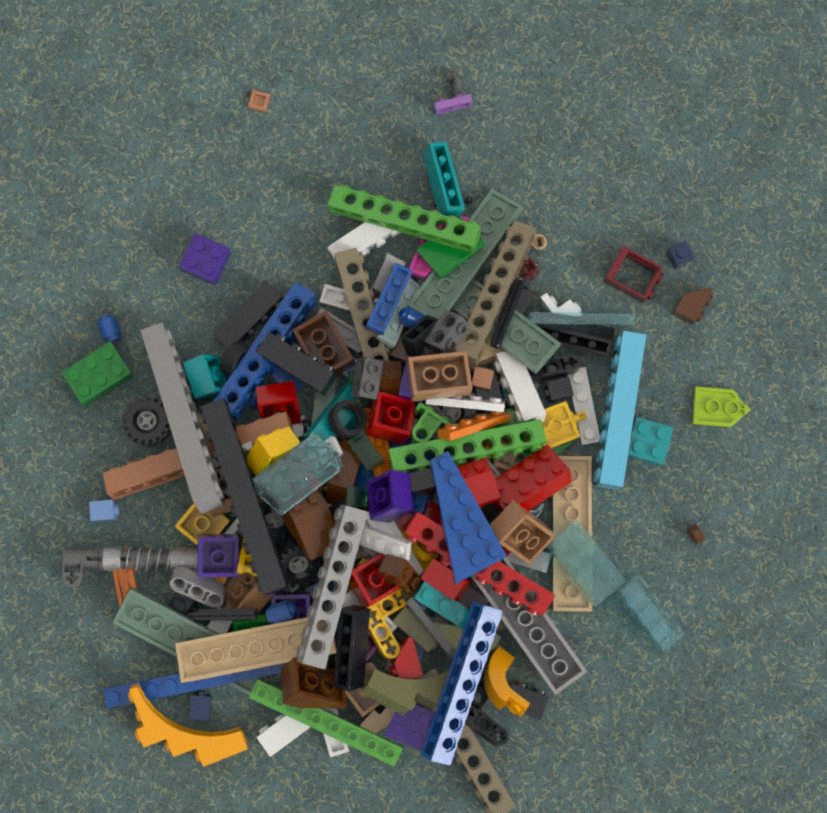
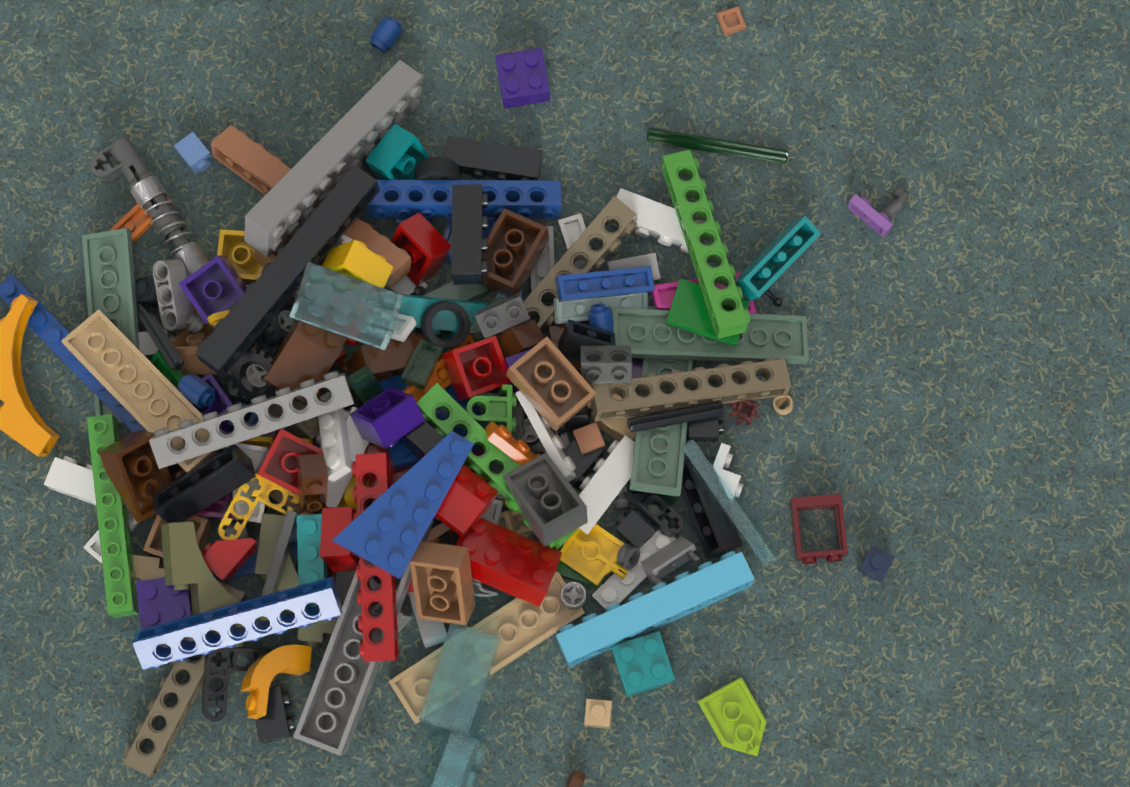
camera: 65 degrees right, 5 degrees down
green brick [61,341,134,407] -> none
black wheel [122,396,171,446] -> none
dark blue brick [189,691,213,721] -> none
reddish brown slope [672,288,713,325] -> none
none -> dark grey plate [186,312,205,334]
none -> dark grey slope [503,452,588,547]
none -> light grey wheel [561,582,586,610]
none -> tan brick [584,699,612,729]
none -> dark grey bush [617,544,640,569]
none -> light grey hinge [641,536,700,585]
none -> dark green axle [647,128,788,164]

